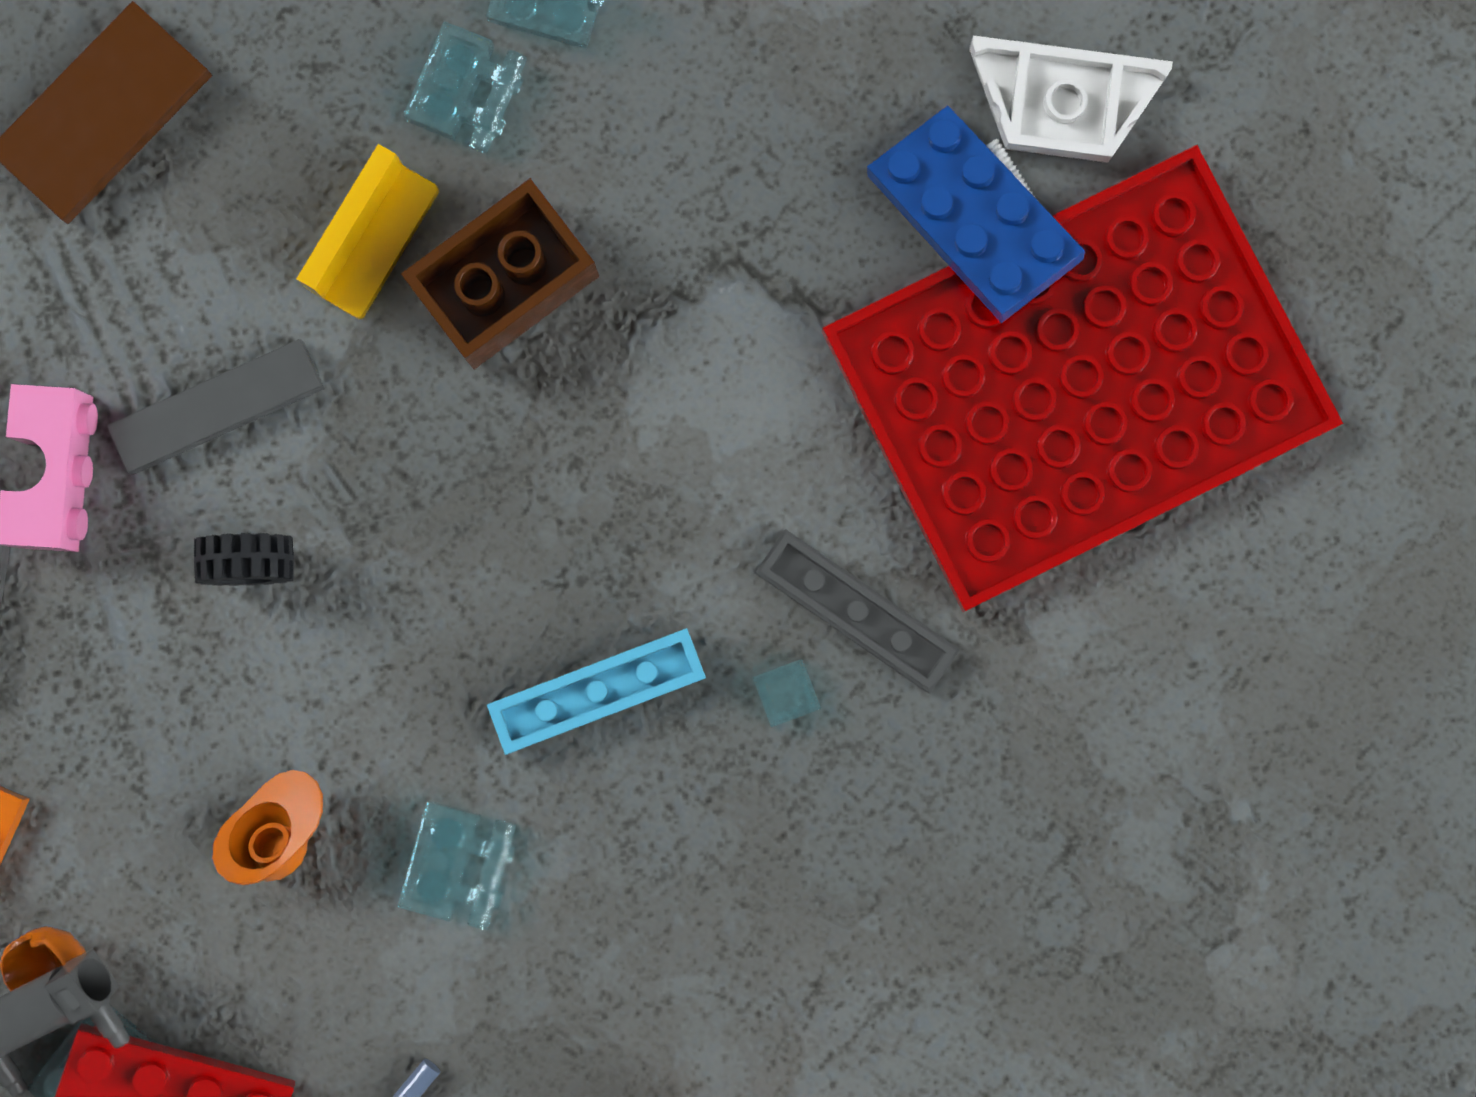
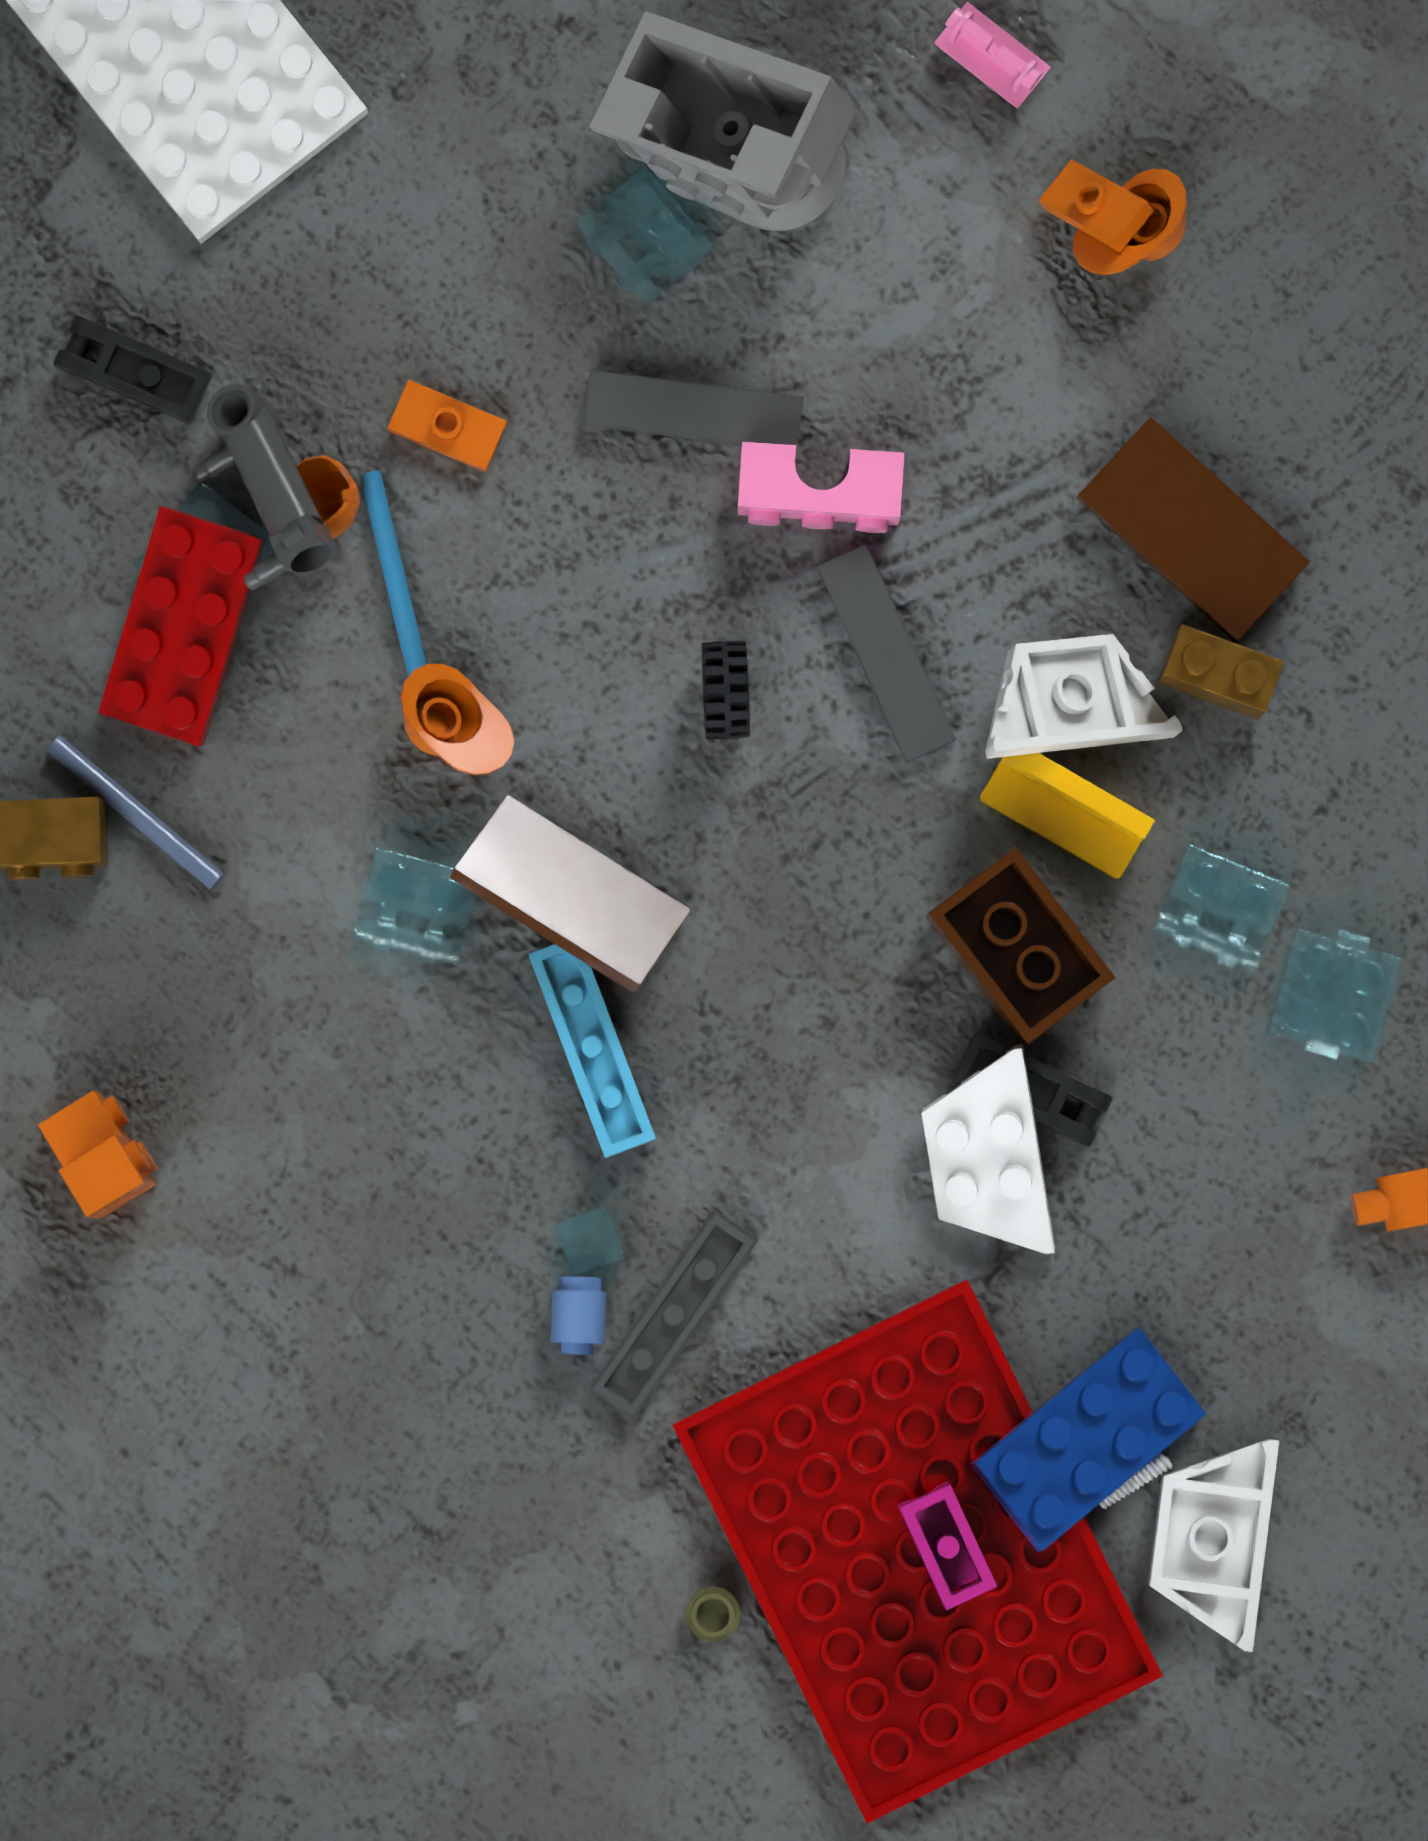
camera: 90 degrees right, 0 degrees up
none -> dark azure piece [360,471,427,676]
none -> tile [450,795,691,994]
none -> medium blue brick [550,1276,607,1355]
none -> olive plate [686,1586,740,1642]
none -> dark pink brick [897,1482,997,1610]
none -> white wing [921,1044,1055,1254]
none -> pearl dark grey plate [952,1032,1113,1147]
none -> white wing [985,634,1183,759]
none -> pearl gold brick [1157,624,1285,720]

